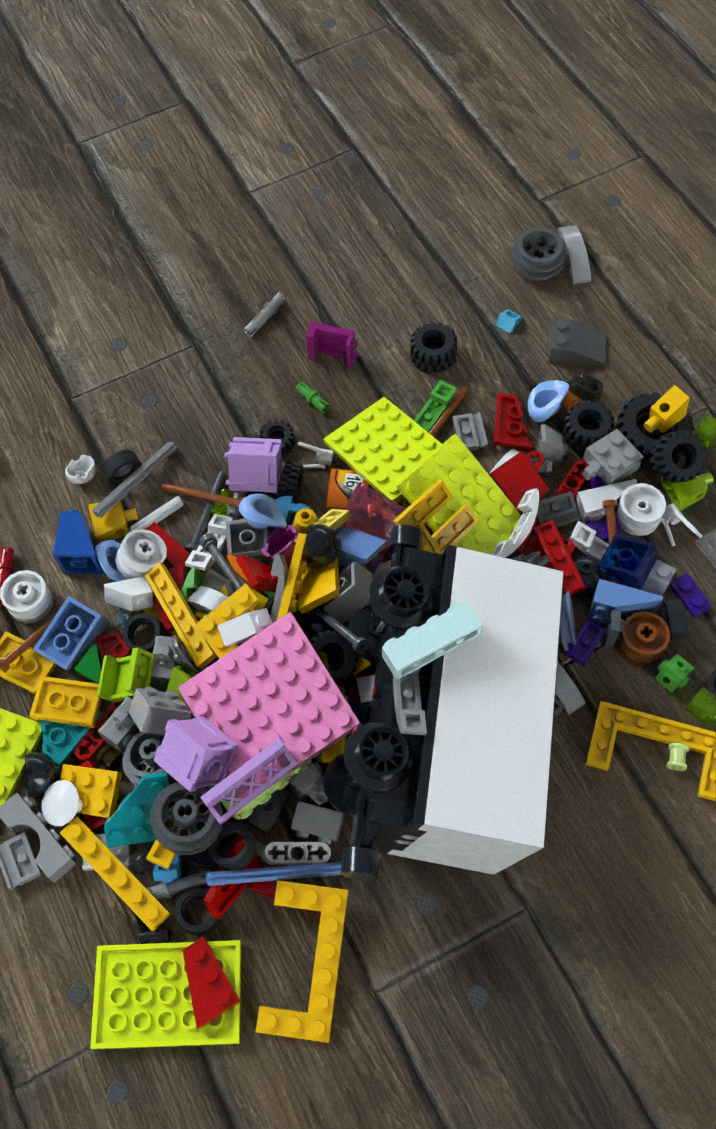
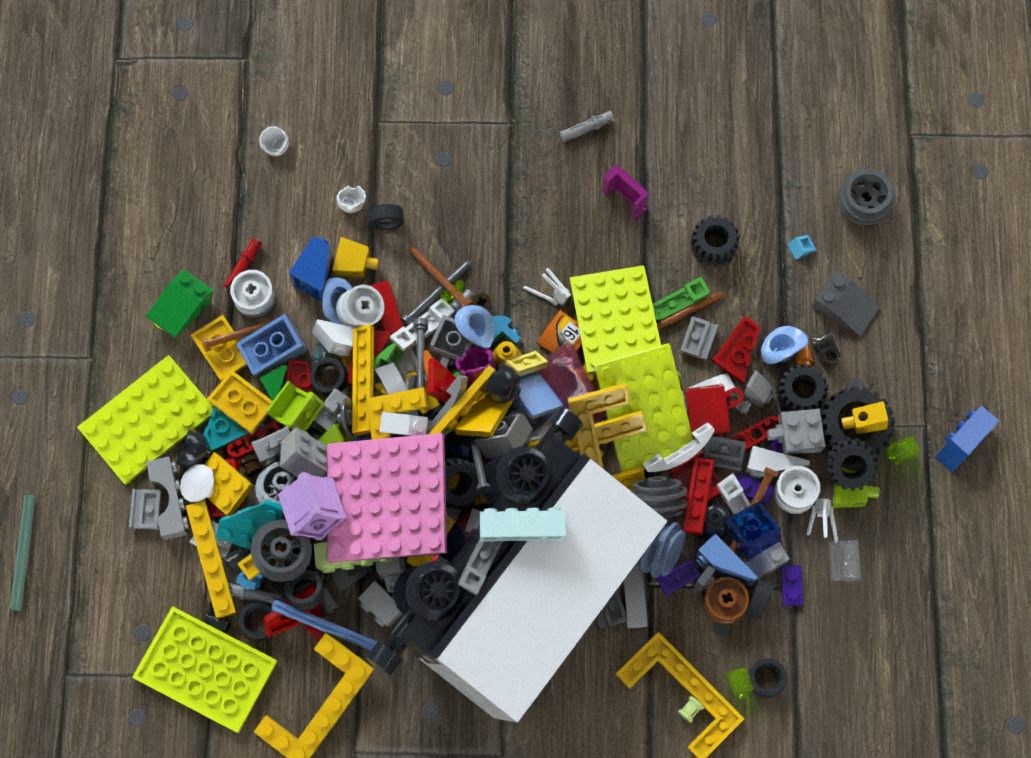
camera: 25 degrees right, 10 degrees up
light grey axle [93,442,177,518] -> none
white axle [130,496,184,531] -> none
red wing [183,936,241,1030] -> none
lavender fence [200,738,298,825] -> none
lavender container [224,437,282,493] -> none
black tyre [259,419,295,456] -> none
white beam [263,842,331,865] -> none
black tyre [279,462,304,500] -> none
bright green pin [295,381,330,414] -> none
light grey slope [558,225,591,284] -> none
bright green brick [655,654,694,692] -> none

